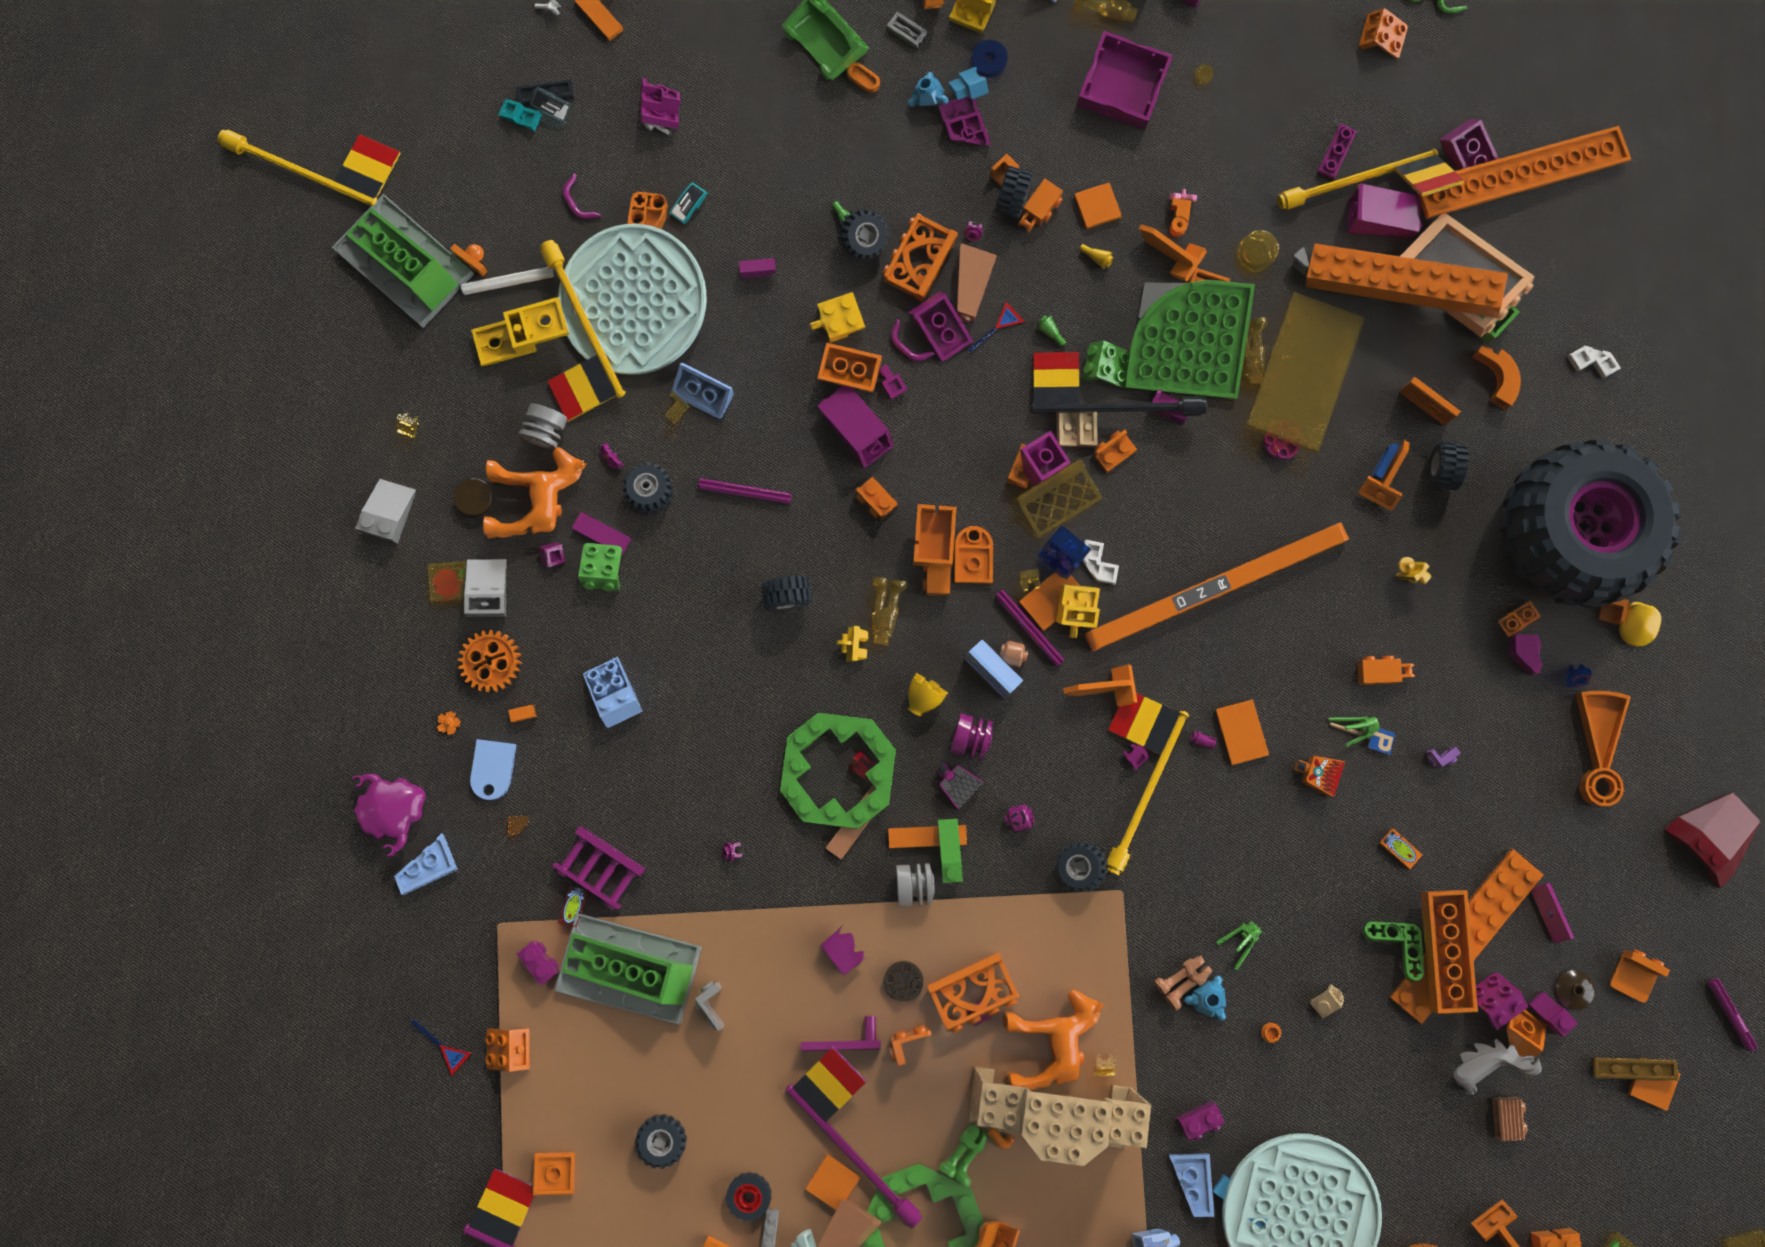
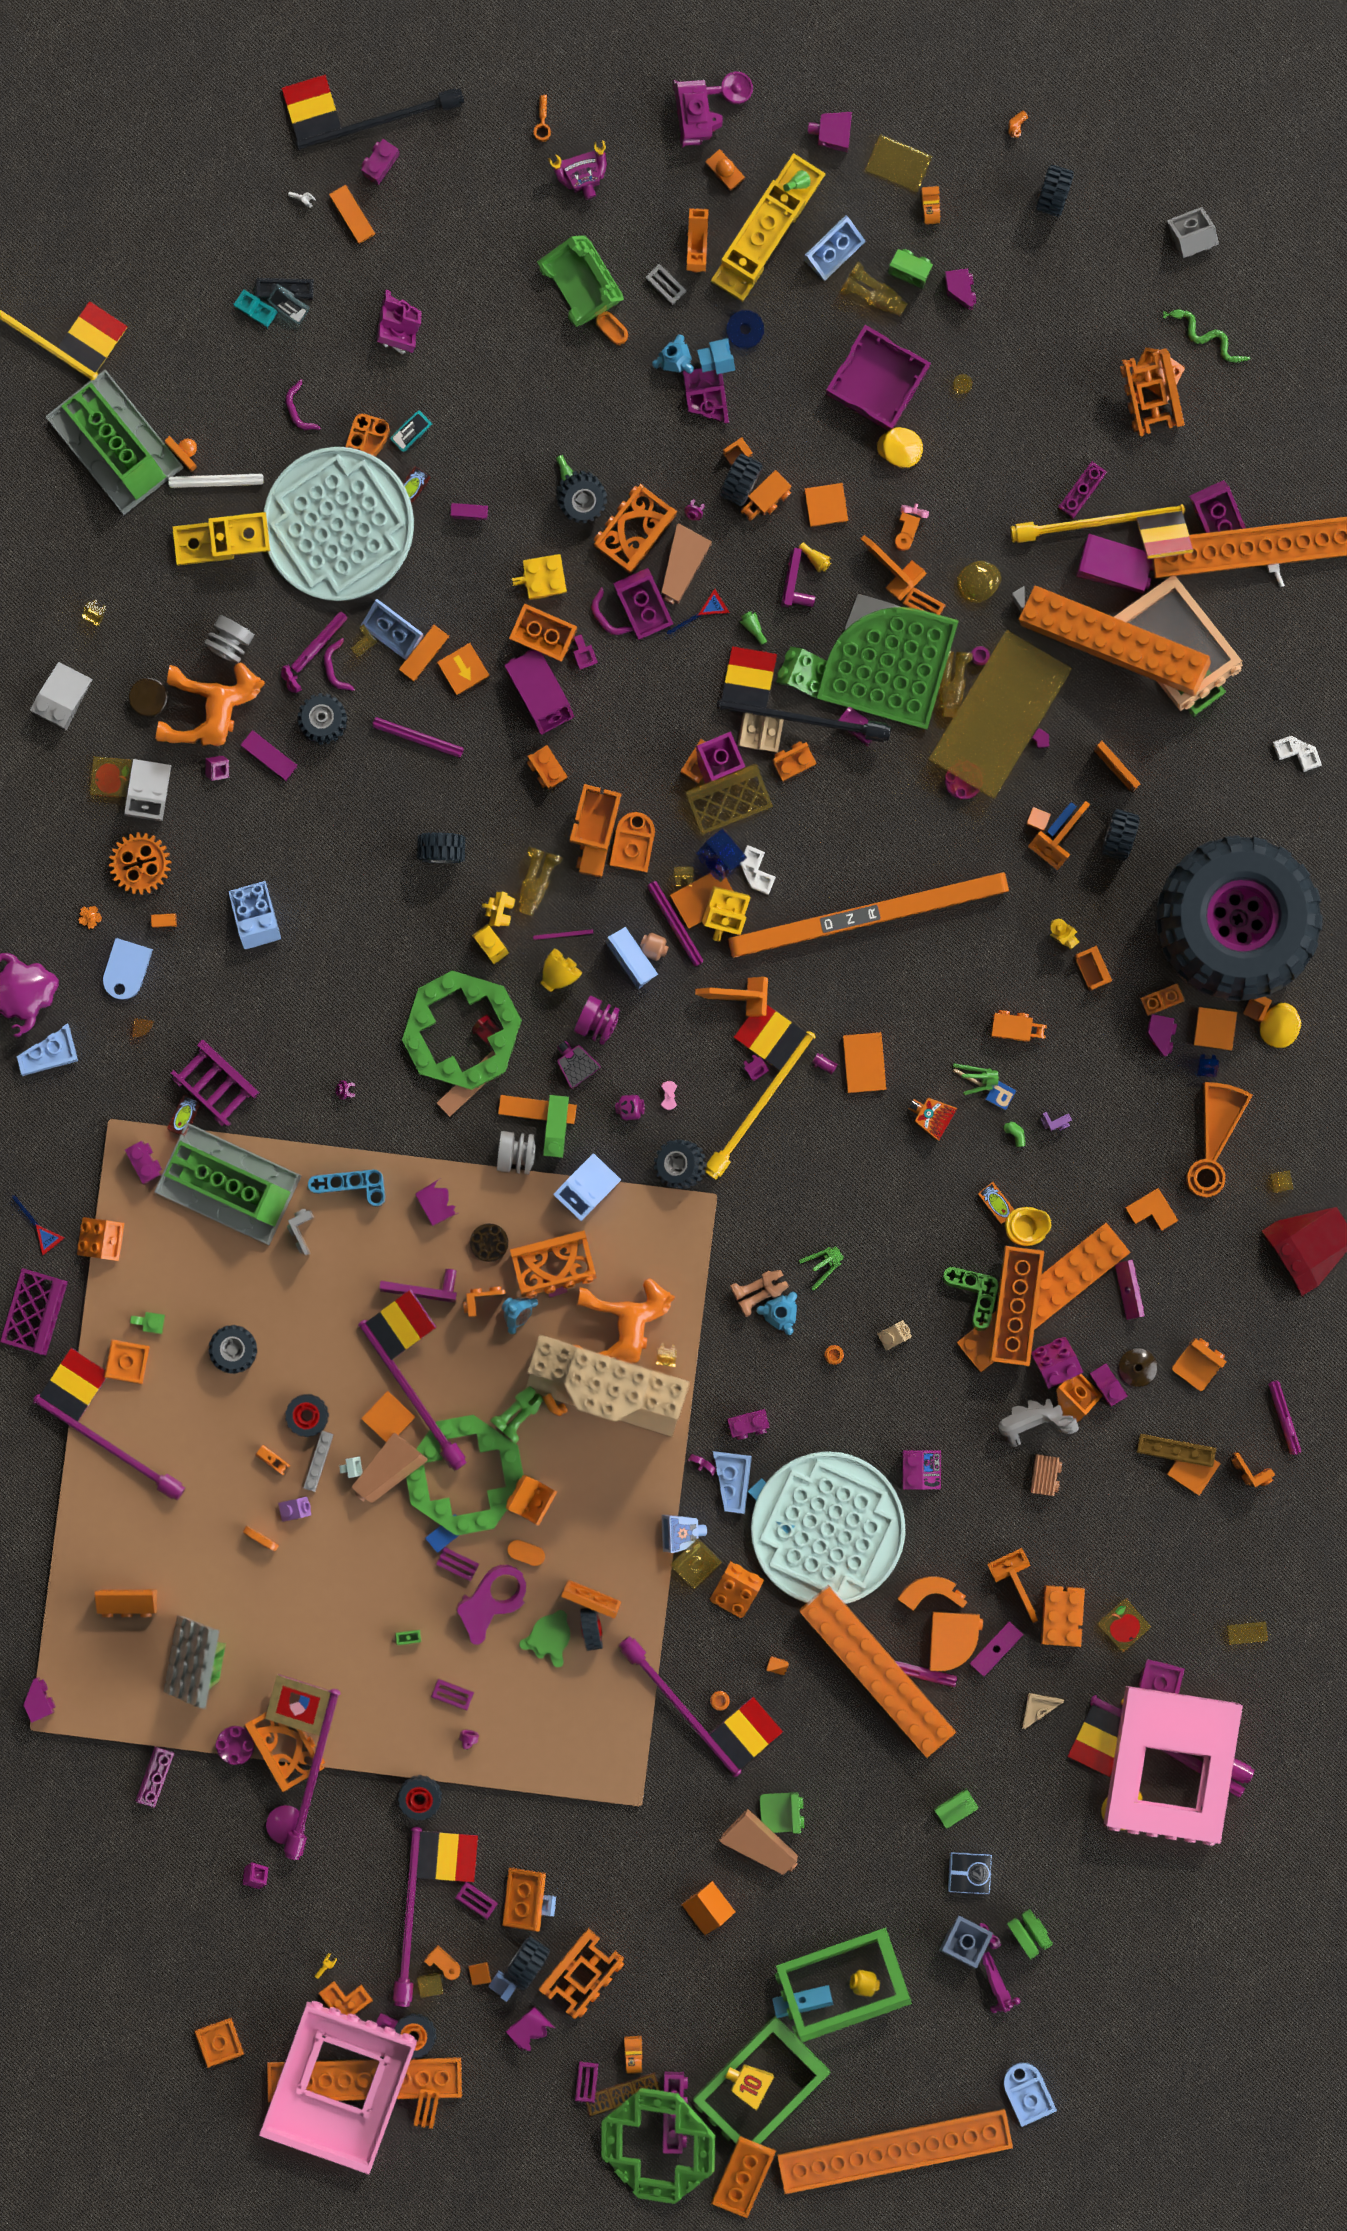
camera: 15 degrees right, 5 degrees up
flag [540,240,626,422] -> none
bright green bracket [578,543,622,591] -> none
orange arch [1472,346,1521,410] -> none
none -> magenta fence [0,1268,68,1355]
none -> bright green plate [130,1312,165,1334]
none -> magenta axle [291,612,347,673]
none -> dark azure beam [308,1170,386,1206]
none -> magenta animal [324,638,355,691]
none -> orange tile [399,625,449,681]
none -> tile [403,466,431,505]
none -> orange tile [437,643,490,695]
none -> yellow torso [472,924,509,964]
none -> dark azure rock [502,1297,538,1334]
none -> magenta piece [533,929,593,940]
none -> light blue slope [553,1153,621,1221]
none -> bright pink piece [661,1081,677,1110]
none -> magenta piece [687,1454,716,1476]
none -> magenta piece [781,548,815,607]
none -> yellow piece [877,427,923,468]
none -> magenta slope [902,1450,941,1489]
none -> magenta plate [971,646,990,666]
none -> bright green arm [1004,1122,1025,1147]
none -> yellow piece [1005,1207,1051,1246]
none -> orange slope [1026,807,1051,832]
none -> magenta piece [1032,728,1049,748]
none -> orange panel [1074,946,1112,991]
none -> orange fence [1120,348,1185,436]
none -> orange tile [1125,1188,1178,1231]
none -> orange tile [1194,1007,1237,1051]
none -> orange bracket [1231,1452,1275,1487]
none -> white hand [1267,564,1284,587]
none -> clear yellow tile [1270,1170,1293,1193]

